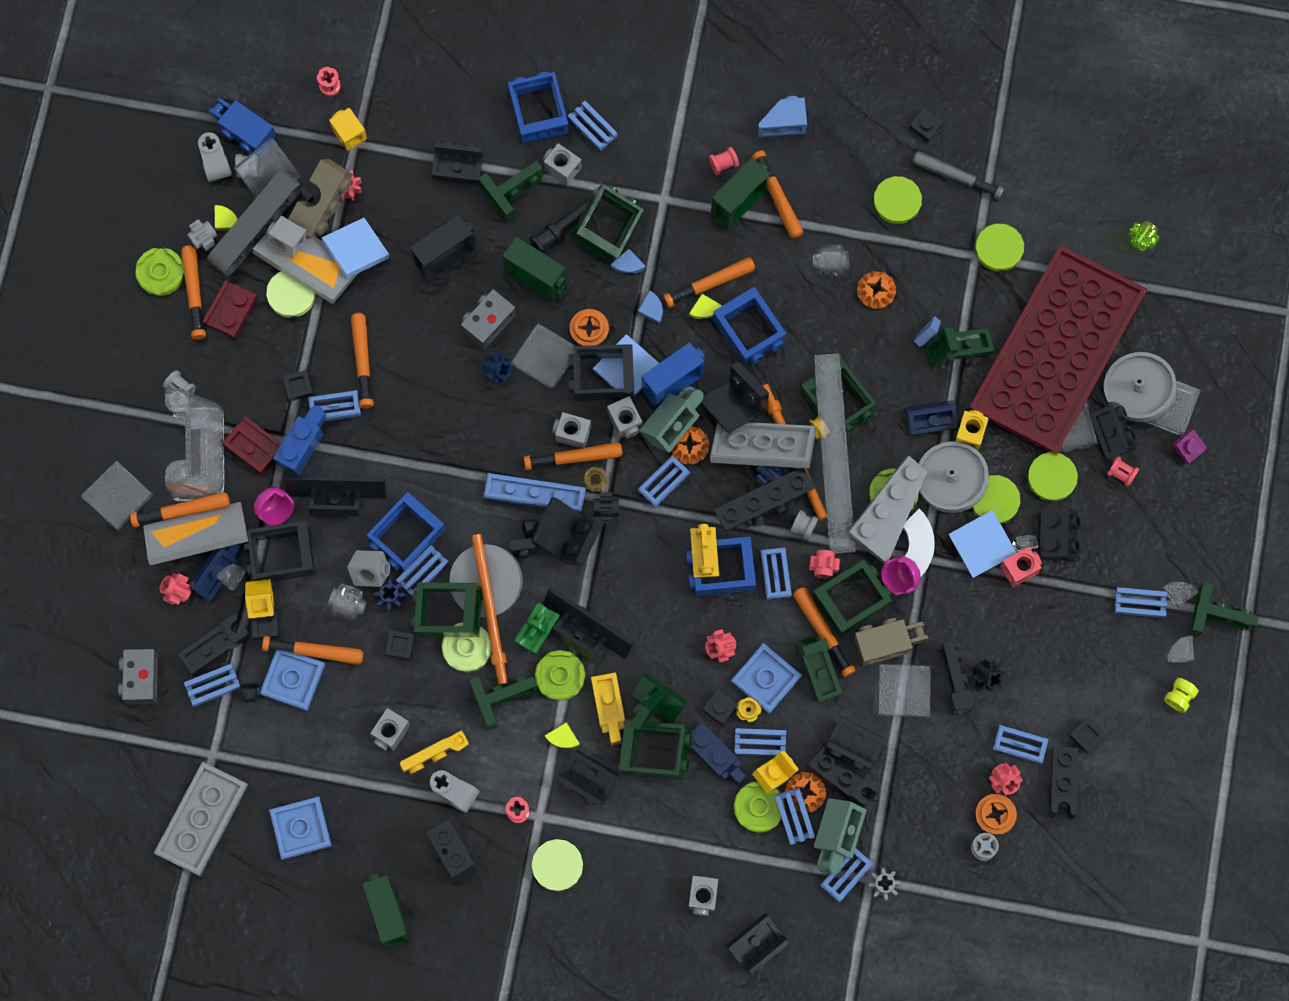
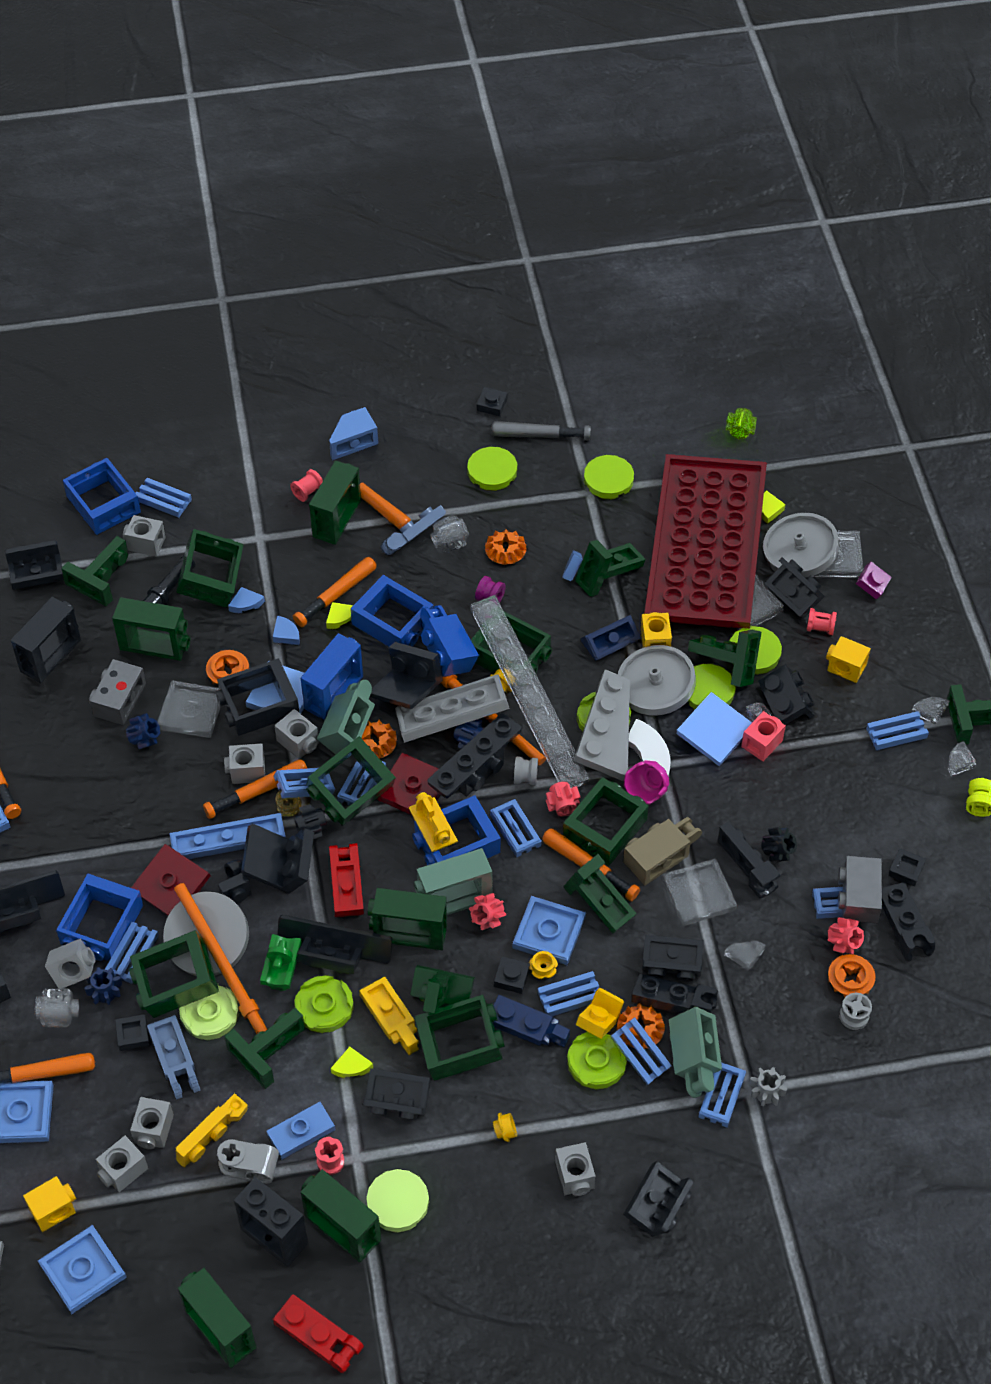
camera: 20 degrees left, 20 degrees down
none -> yellow brick [23,1176,76,1232]
none -> light grey brick [96,1136,148,1192]
none -> dark red plate [131,844,211,916]
none -> sand blue hinge [147,1015,201,1100]
none -> medium blue plate [266,1102,335,1160]
none -> medium blue tile [273,768,335,799]
none -> red plate [273,1294,364,1373]
none -> dark green window [301,1169,381,1263]
none -> dark green window [306,736,396,827]
none -> red plate [329,843,364,917]
none -> dark green window [368,888,448,951]
none -> dark red plate [376,753,441,815]
none -> sand blue hinge [380,505,446,556]
none -> sand green window [413,848,492,915]
none -> blue brick [420,605,479,677]
none -> magenta wheel [475,576,506,608]
none -> yellow plate [493,1112,517,1142]
none -> dark green bracket [688,629,762,687]
none -> clear tile [725,941,766,970]
none -> neon yellow tile [761,491,785,524]
none -> yellow brick [826,636,871,683]
none -> flat silver brick [838,856,882,923]

